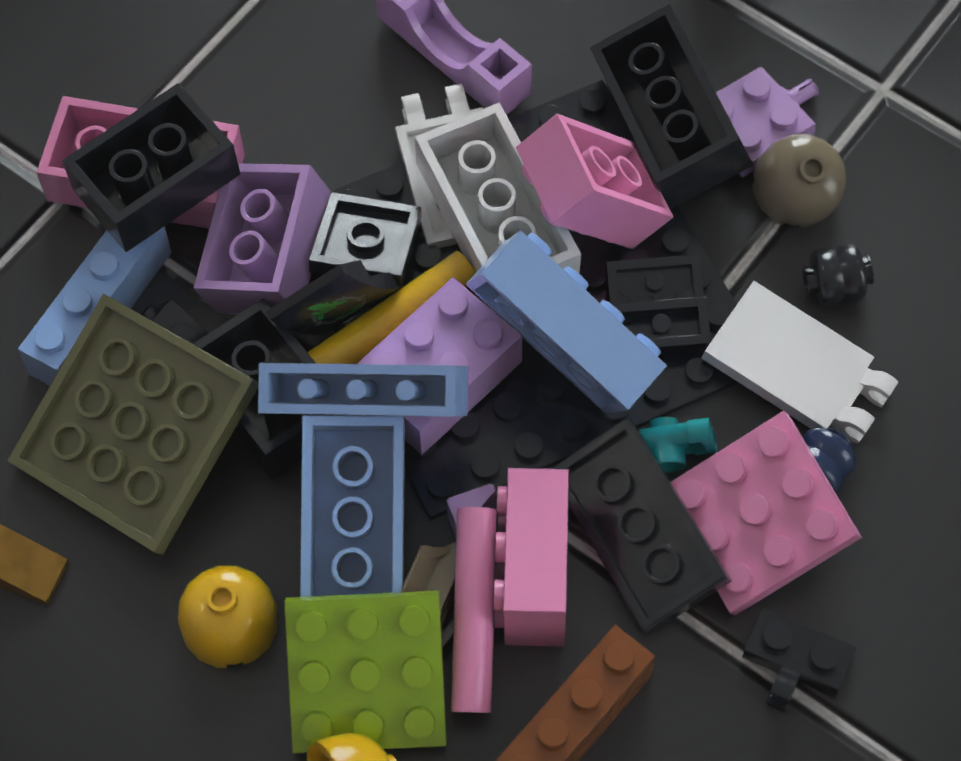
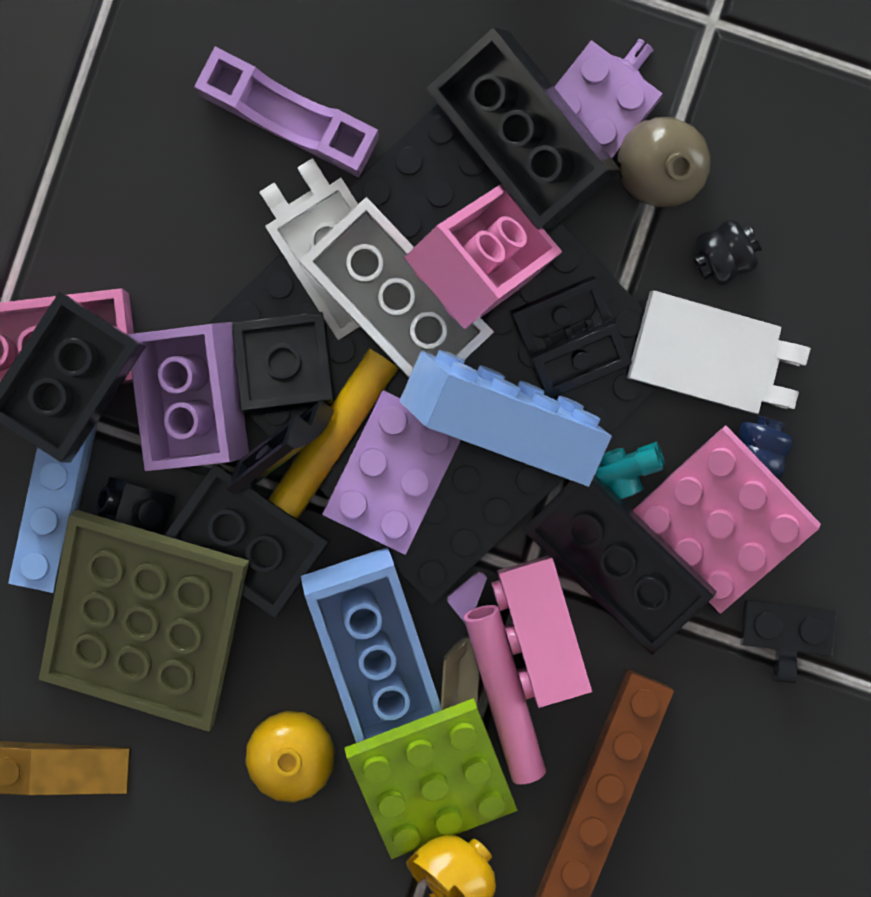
camera: 20 degrees left, 25 degrees up
light blue brick [258,363,468,417] -> none

